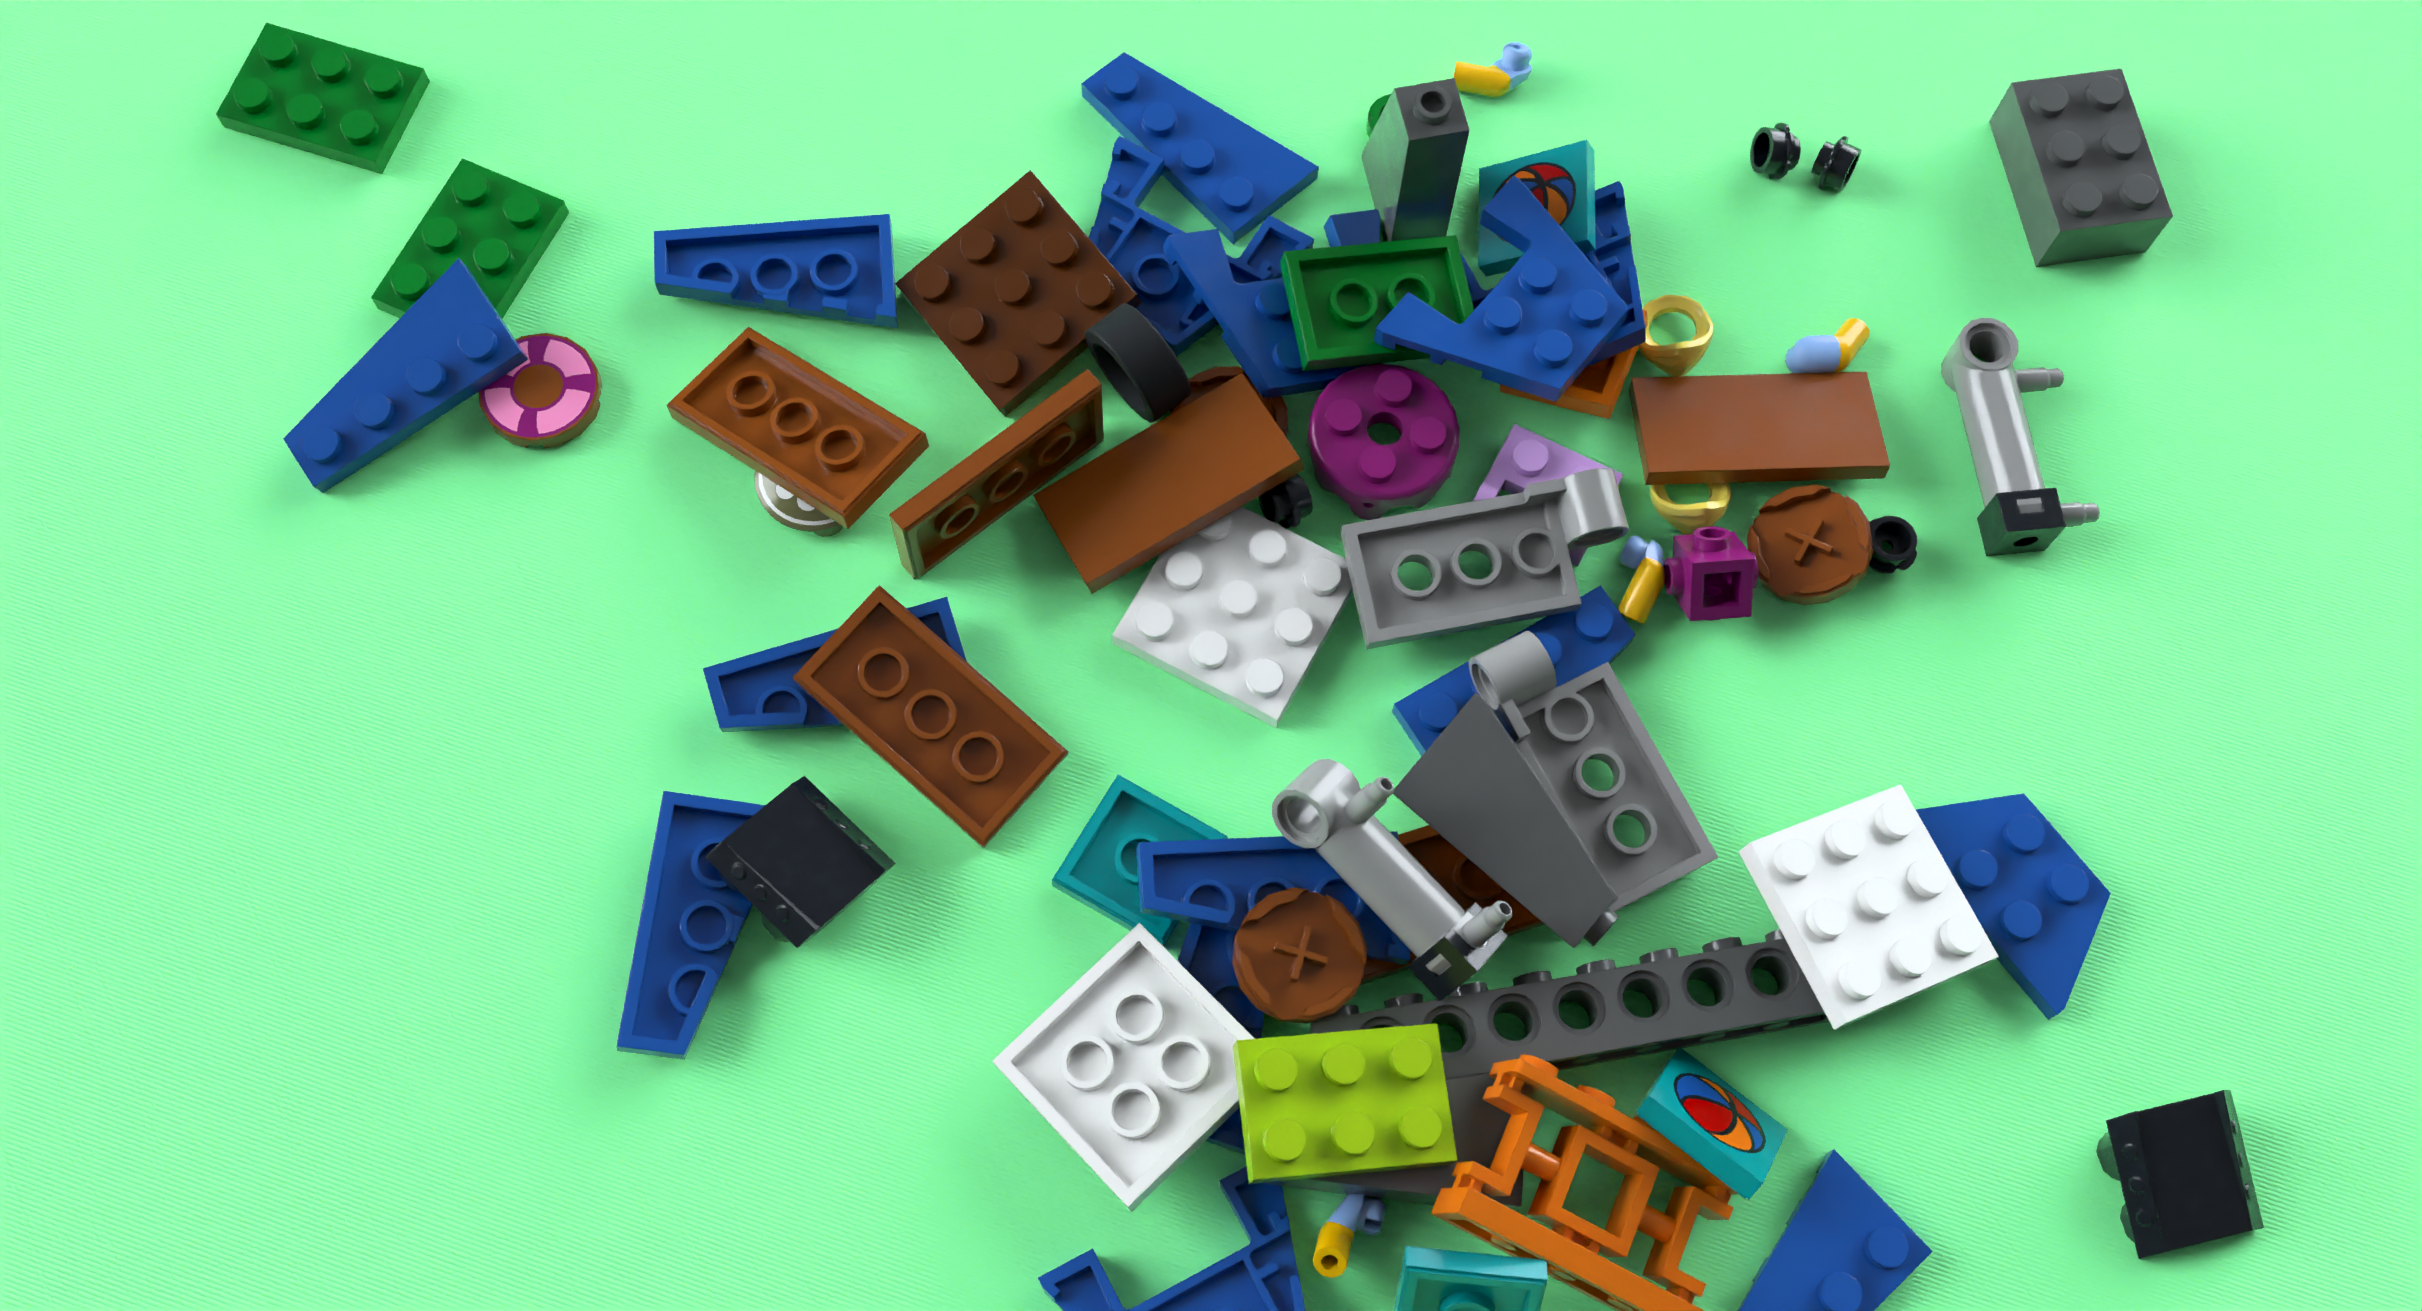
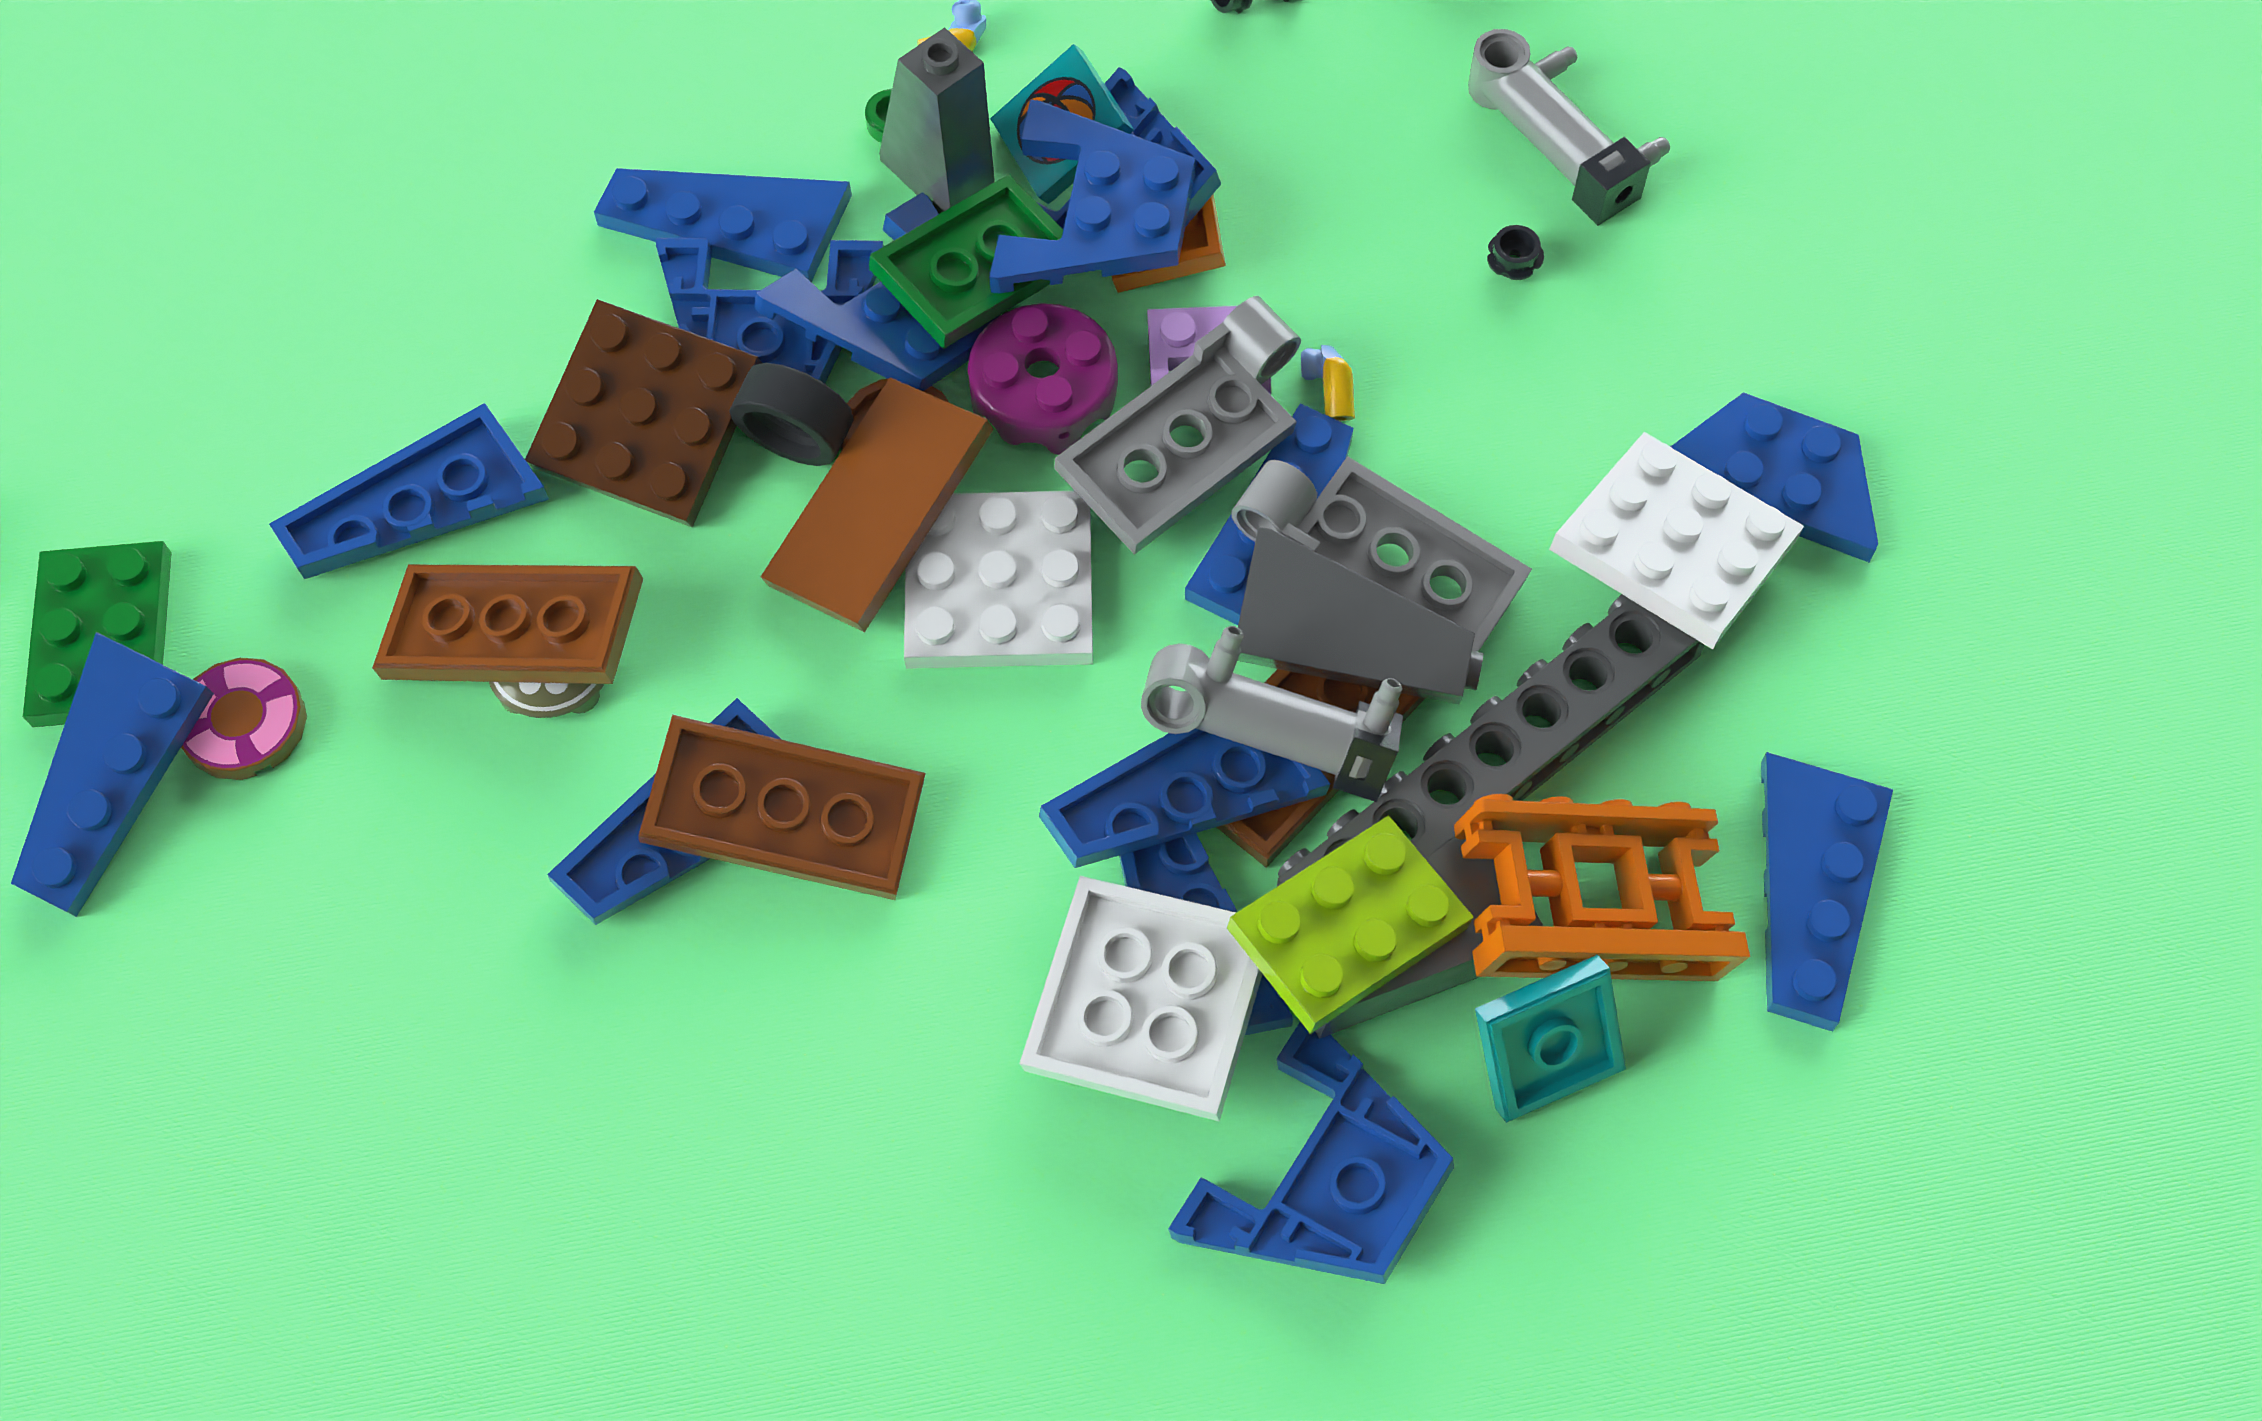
camera: 25 degrees left, 5 degrees down
blue wing [616,791,765,1060] -> none
black slope [705,776,896,948] -> none
dark orange tile [889,369,1104,580] -> none
teal tile [1051,774,1228,947] -> none
dark orange tile [1232,888,1367,1024] -> none
black plate [1258,474,1313,529] -> none
arm [1313,1194,1386,1278] -> none
dark orange tile [1629,371,1890,485] -> none
teal tile [1636,1046,1788,1200] -> none
light yellow piece [1638,294,1713,377] -> none
light yellow piece [1650,483,1731,535] -> none
magenta brick [1664,526,1758,621] -> none
dark orange tile [1747,484,1873,605] -> none
light blue arm [1785,318,1870,373] -> none
black slope [2096,1090,2264,1259] -> none

